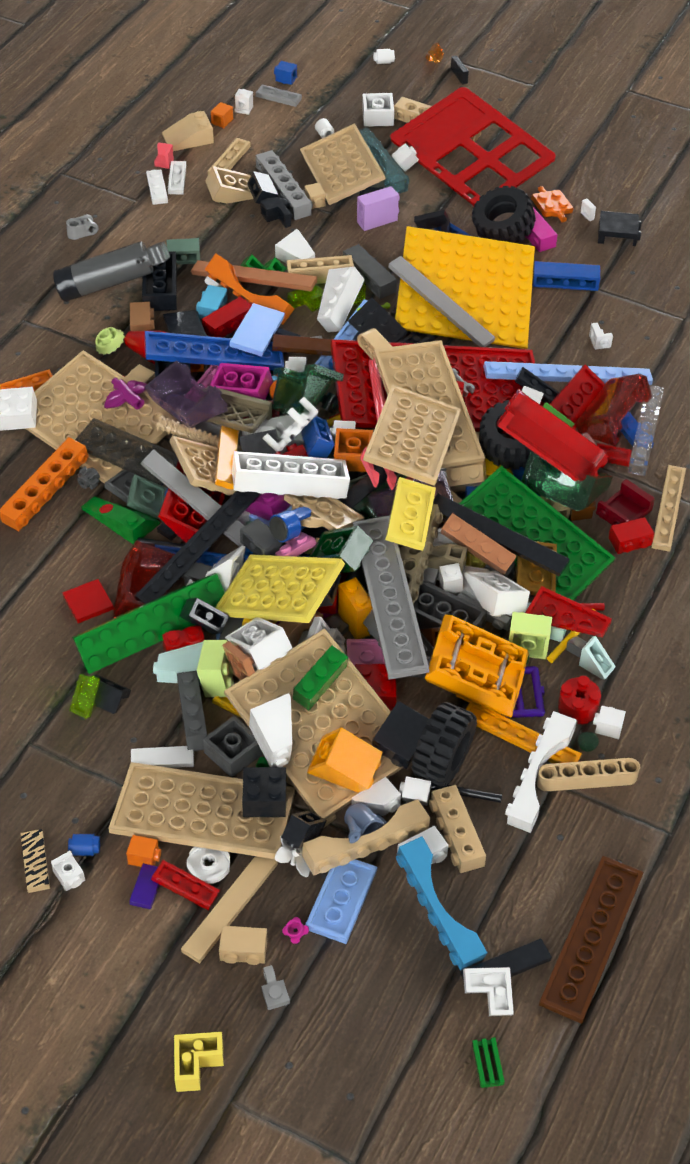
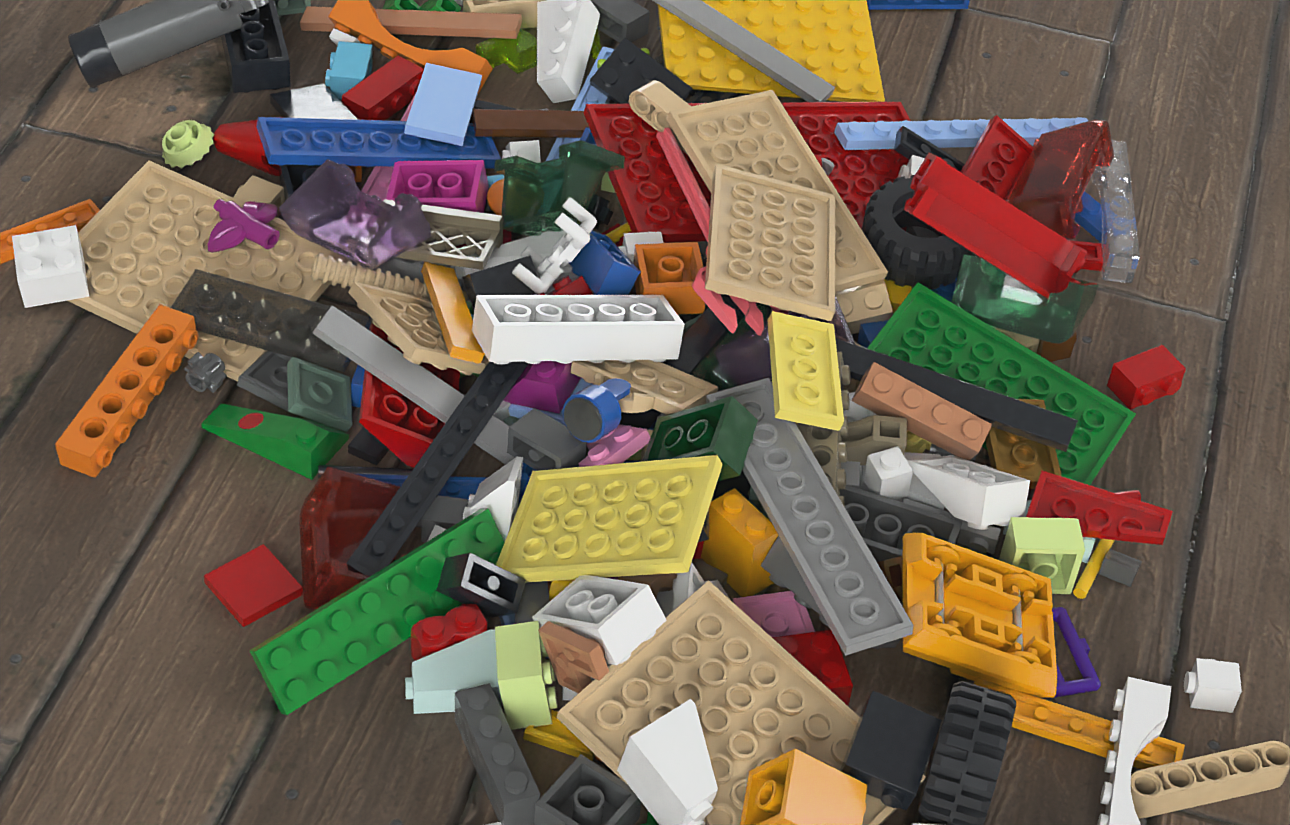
camera: 15 degrees left, 5 degrees down
clear neon green plate [69,673,100,719] -> none
black panel [81,675,131,714] -> none
medium nougat brick [130,302,155,331] -> none
green brick [292,645,348,711] -> none
red brick [558,675,601,725] -> none
clear green plate [578,732,599,752] -> none
light aqua slope [579,636,616,680] -> none
white bracket [589,323,613,350] -> none
dark red panel [596,479,655,525] -> none
tan tile [652,465,686,552] -> none

